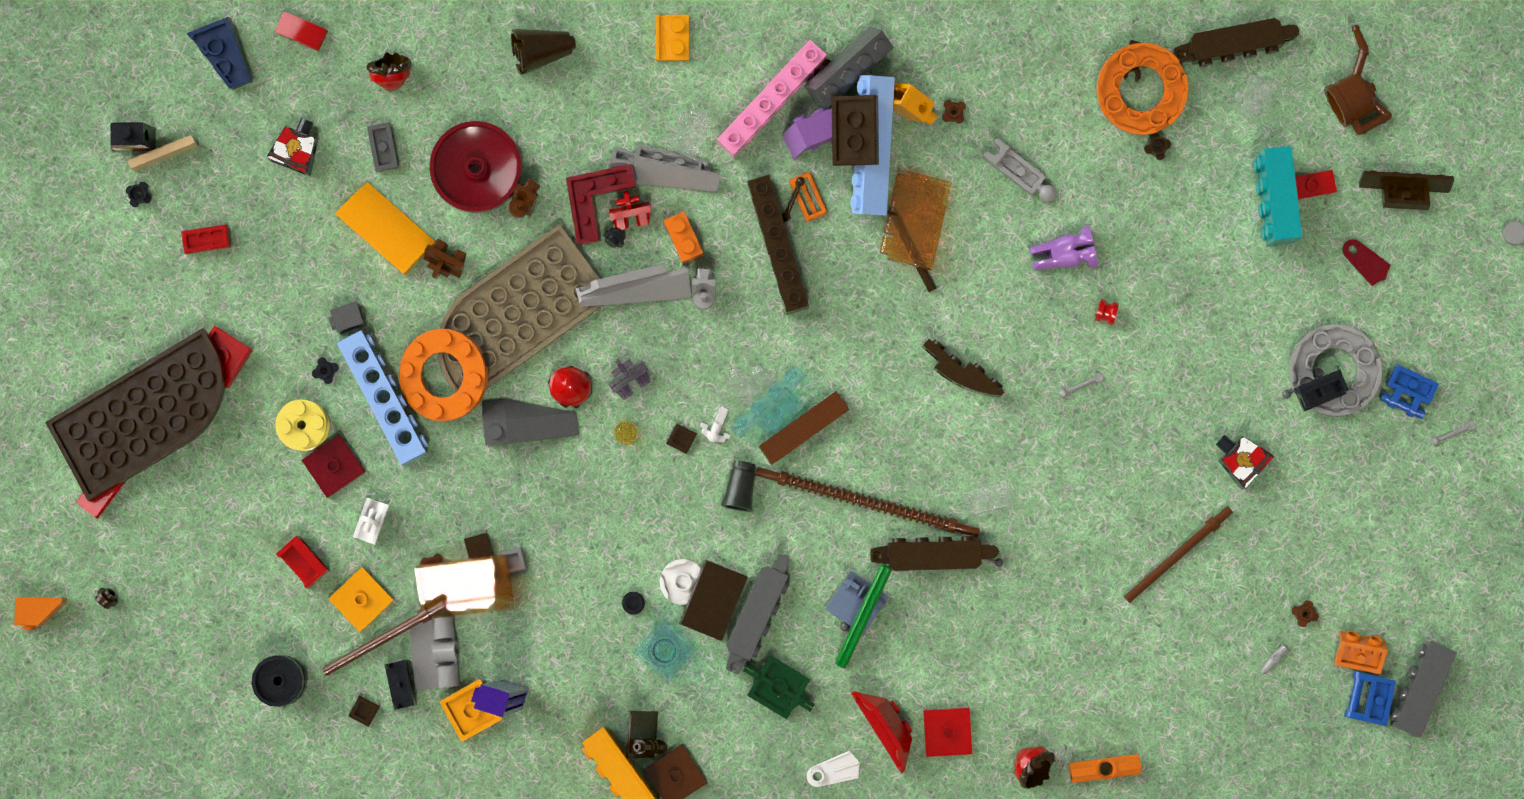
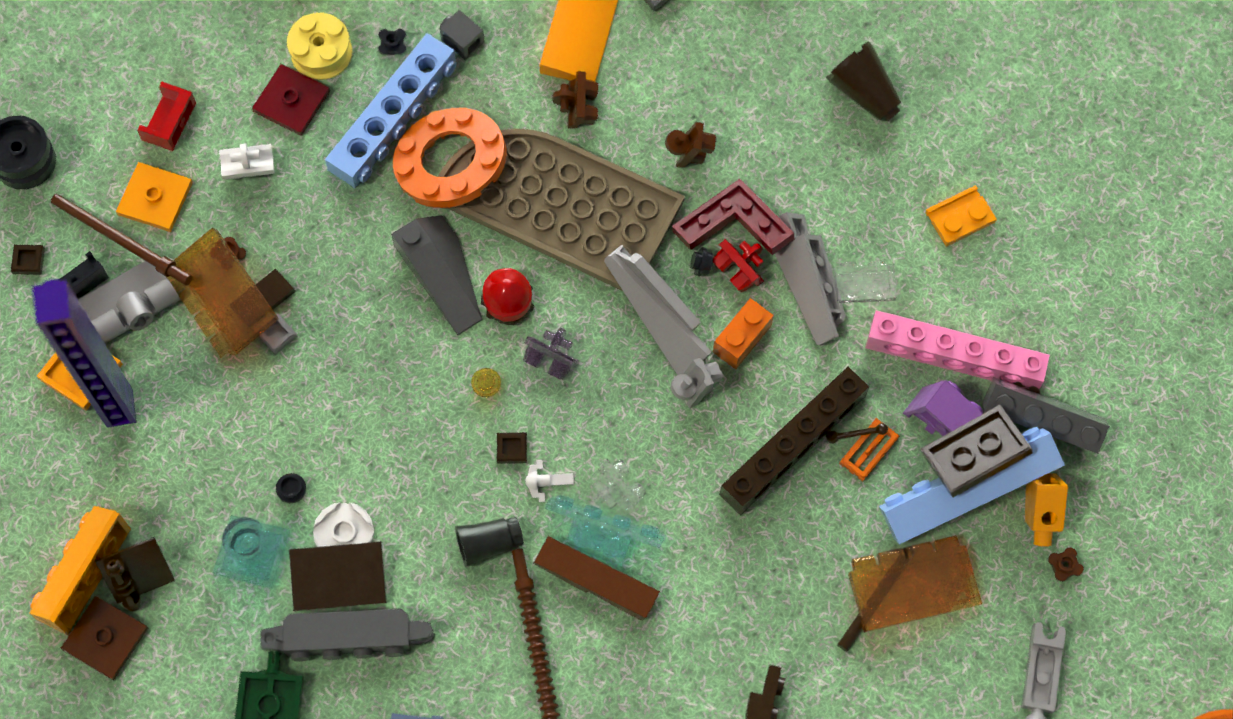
camera: 65 degrees right, 15 degrees down
dark red dish [429,121,522,213] -> none

